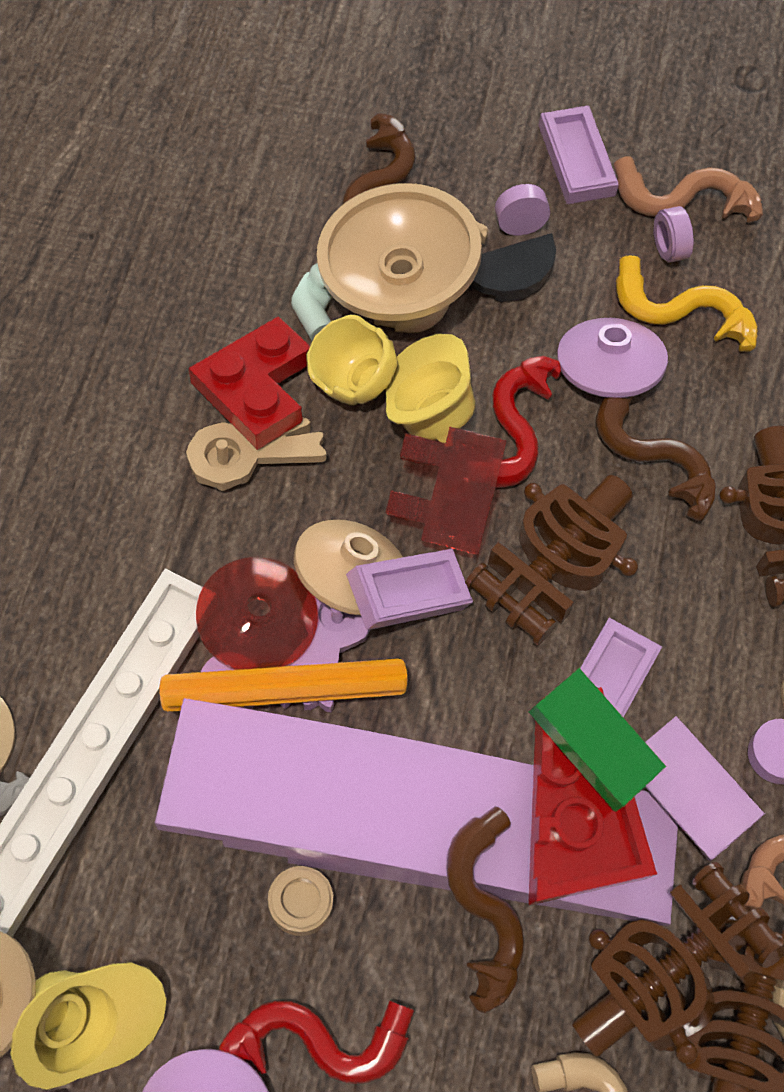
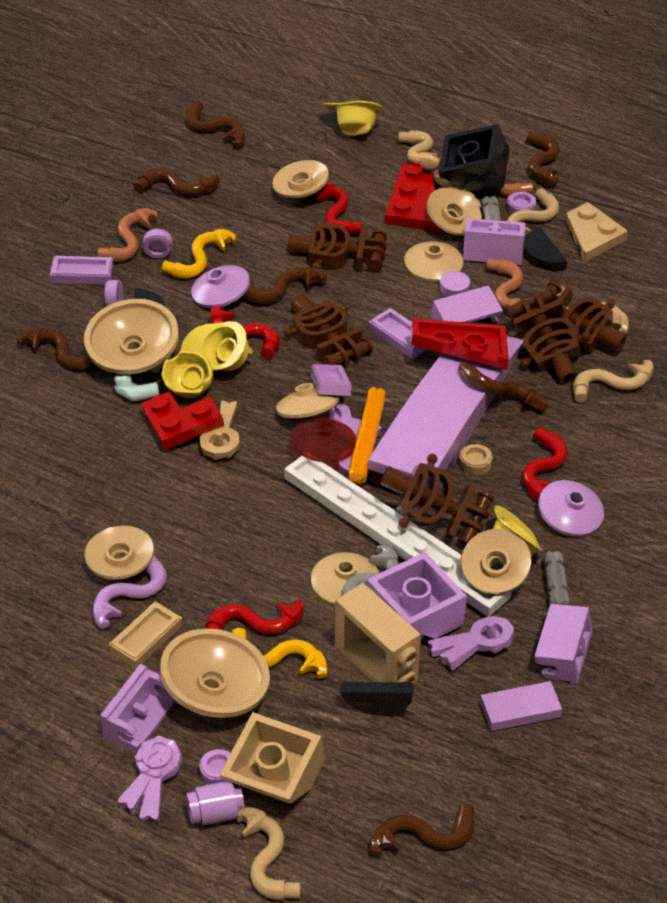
camera: 70 degrees left, 20 degrees down
clear red plate [385,427,507,555] -> none
green tile [529,668,667,812] -> none
none -> reddish brown torso [380,454,494,546]

